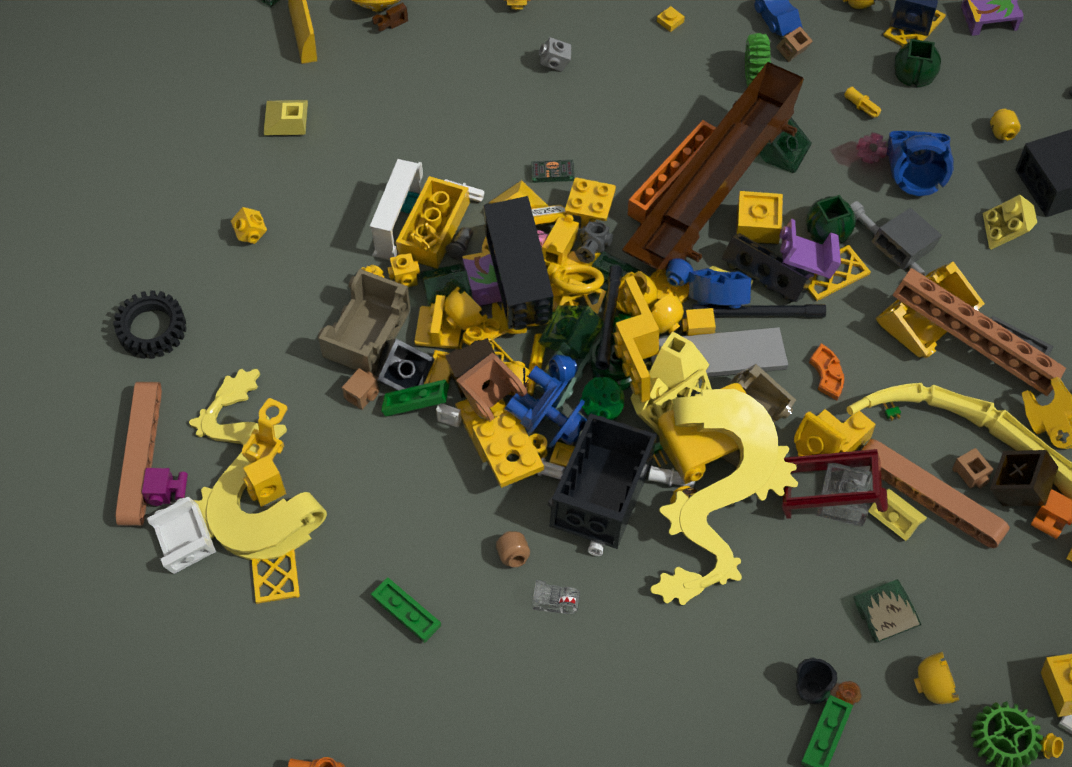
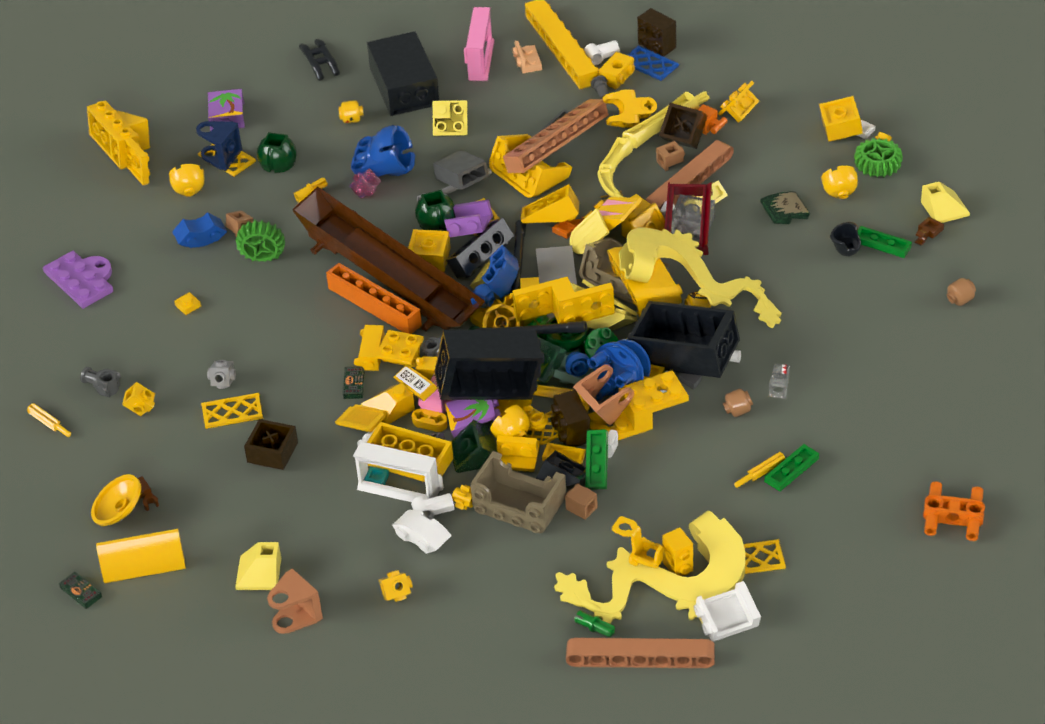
camera: 85 degrees left, 15 degrees down
black tyre [113,290,187,359] -> none
magenta brick [142,468,188,506] -> none
yellow brick [387,253,420,287] -> none
yellow piece [410,223,442,252] -> none
none -> yellow window [201,393,263,429]
none -> dark brown brick [244,419,298,470]
none -> nougat hose [267,569,323,634]
none -> yellow window [335,404,386,432]
none -> yellow brick [354,325,385,371]
none -> white brick [392,510,452,554]
none -> white piece [411,493,455,520]
none -> yellow slope [521,184,579,223]
none -> light yellow window [570,209,610,255]
none -> green axle [575,610,615,637]
none -> yellow slope [584,197,642,231]
none -> yellow axle [734,452,786,488]

